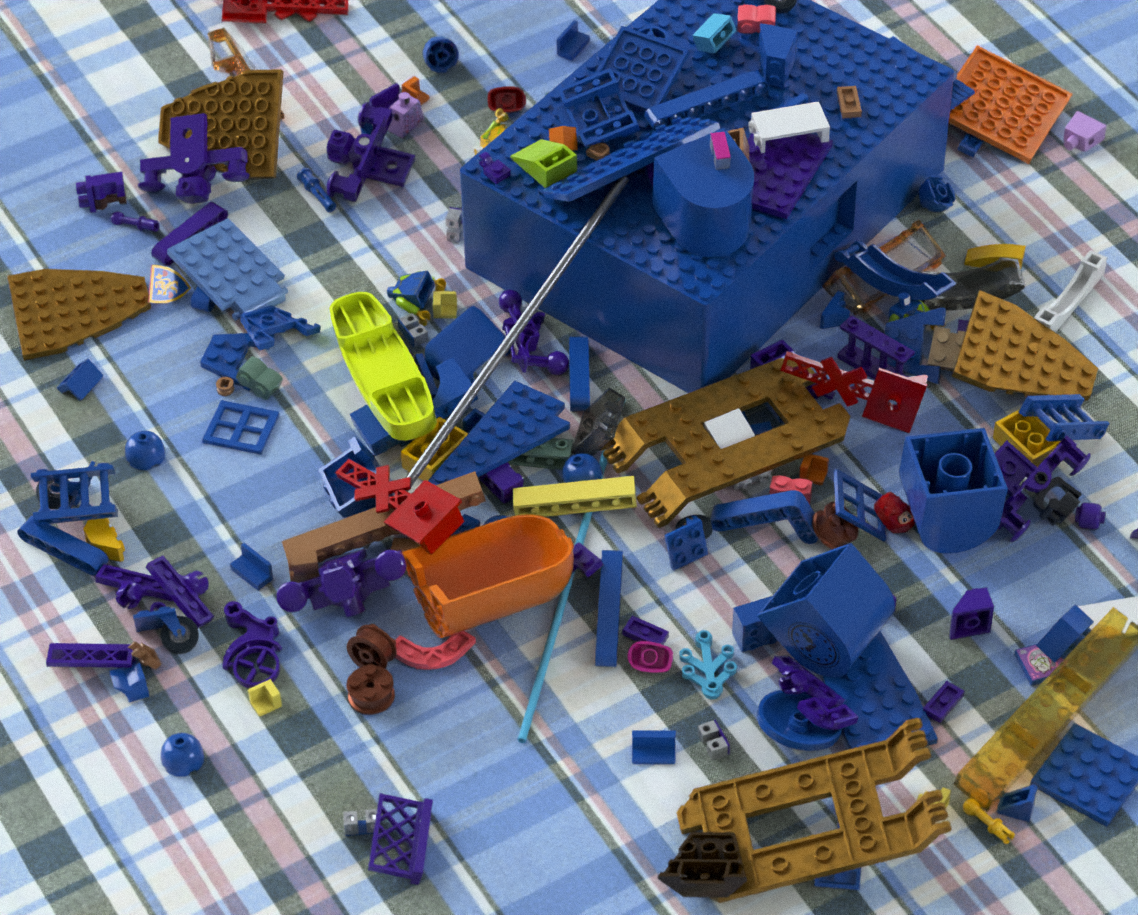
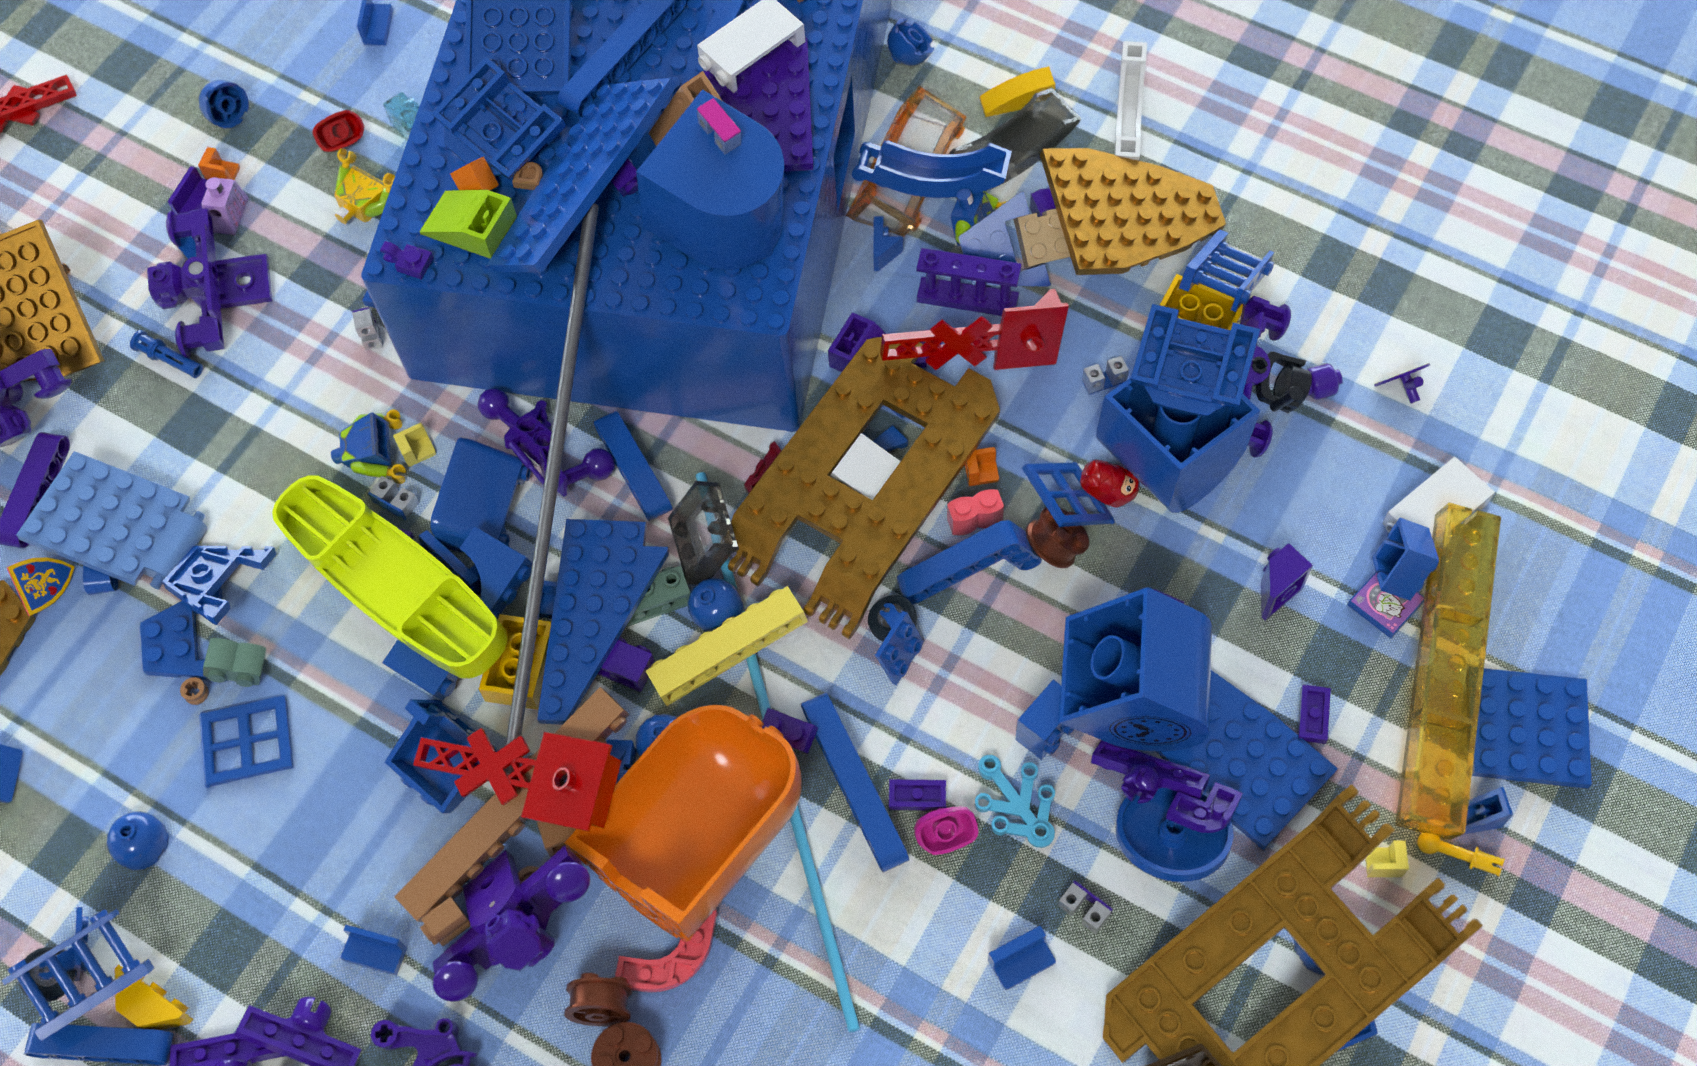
camera: 25 degrees left, 15 degrees up
none -> blue slope [1130,304,1260,417]

